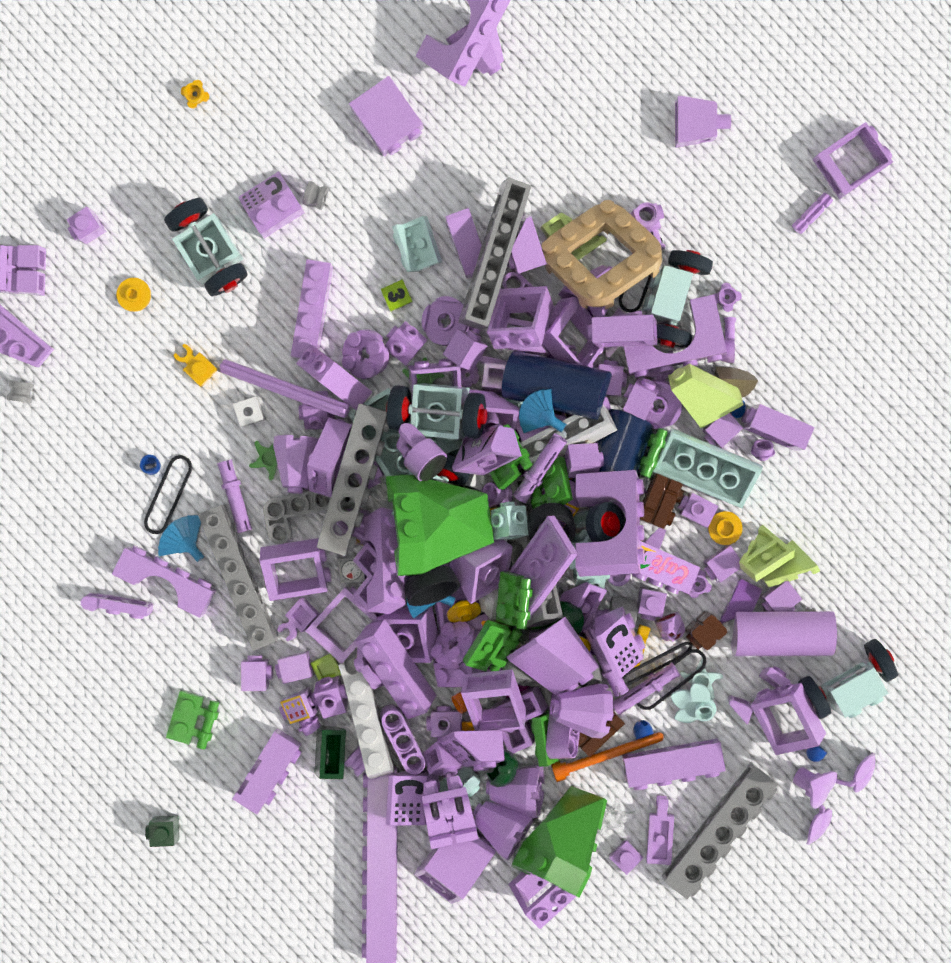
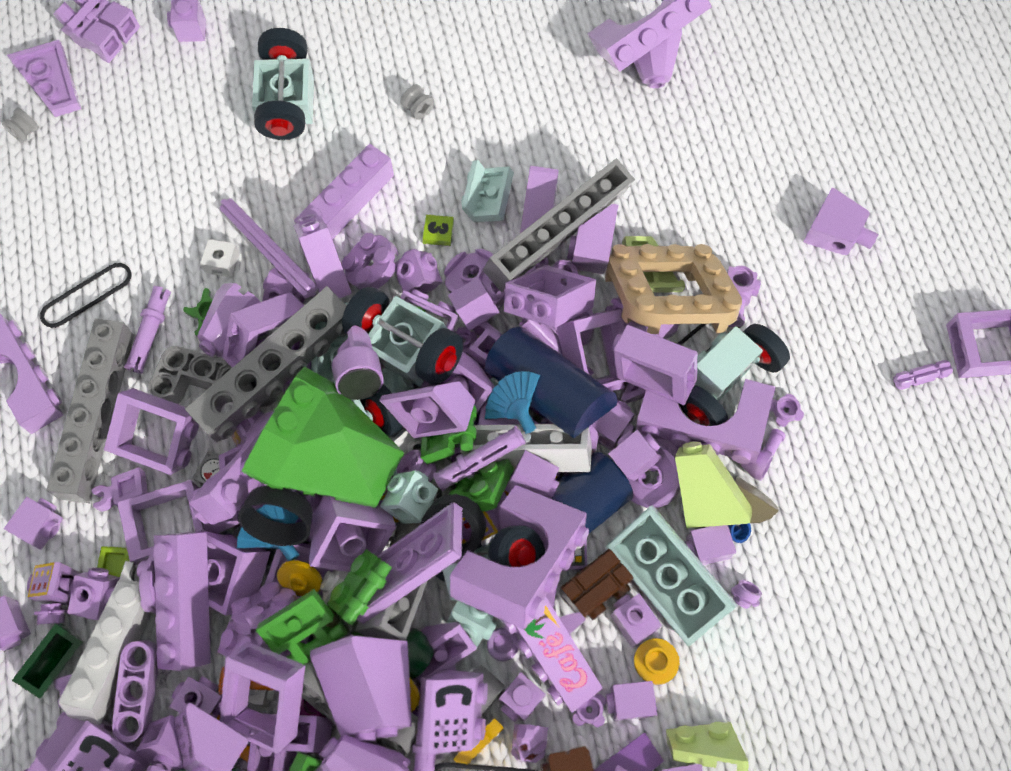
camera: 30 degrees right, 20 degrees down
yellow piece [116,278,151,312] -> none
blue hinge [140,455,161,475] -> none
dark azure hand [158,515,205,562] -> none
yellow plate [174,344,219,387] -> none
lavender slope [238,171,305,239] -> none
lavender brick [275,651,314,684] -> none
lavender brick [349,76,424,156] -> none
bright green plate [638,428,668,479] -> none
yellowish green wing [739,525,794,582] -> none
lavender window [741,404,815,451] -> none

